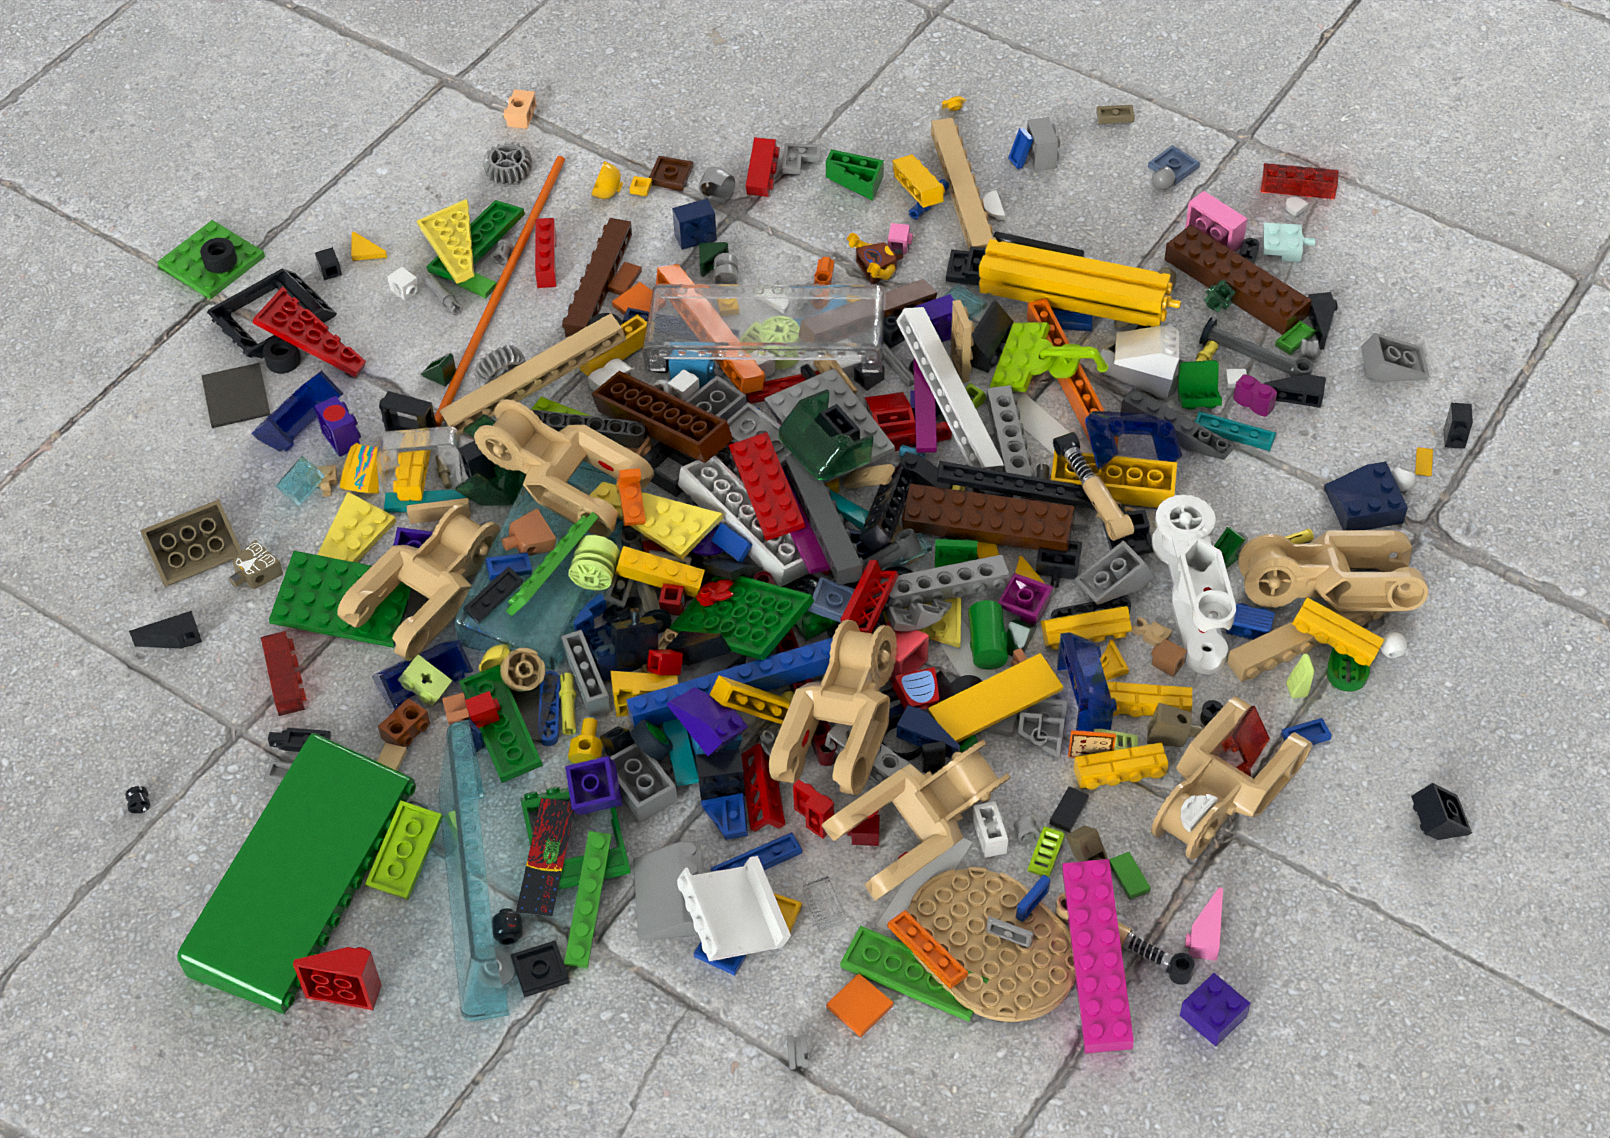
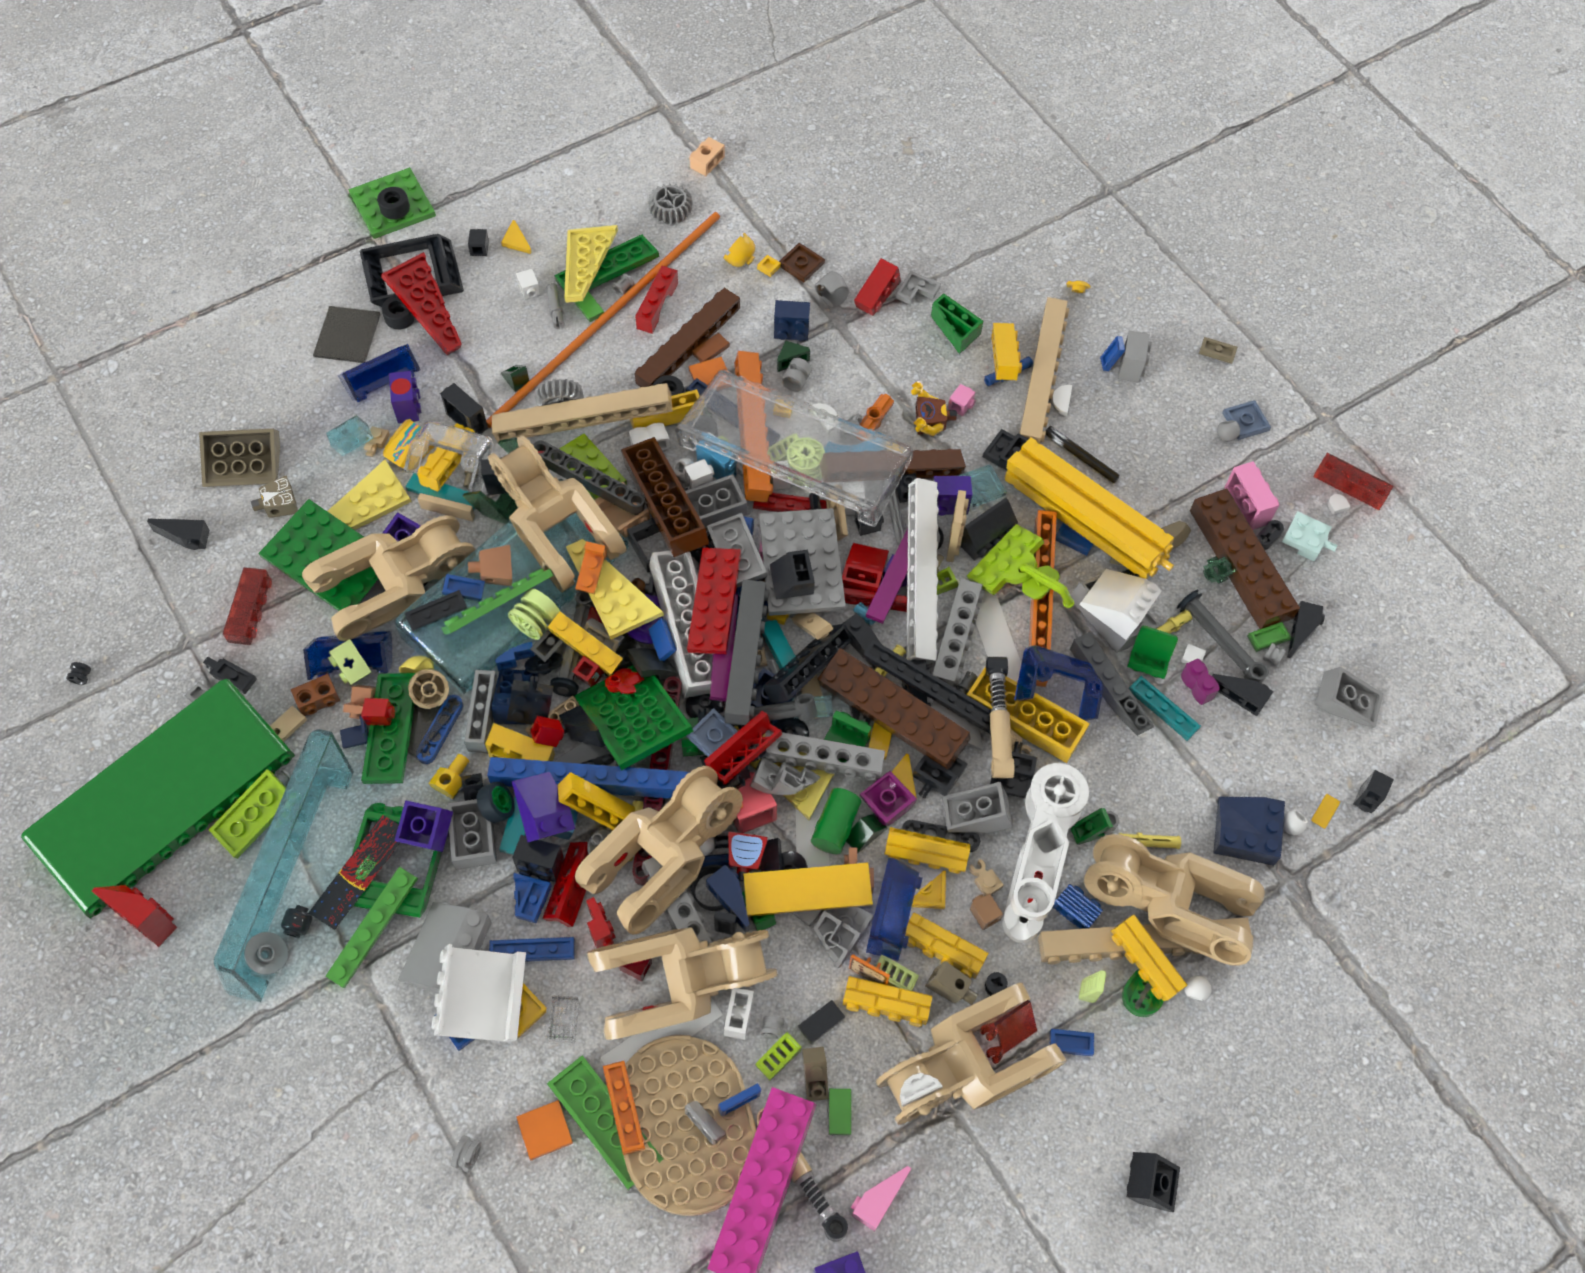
camera: 20 degrees right, 10 degrees up
black tile [511,940,569,998] -> none
light yellow pin [559,673,576,735] -> none
clear green windscreen [778,389,874,480] -> none

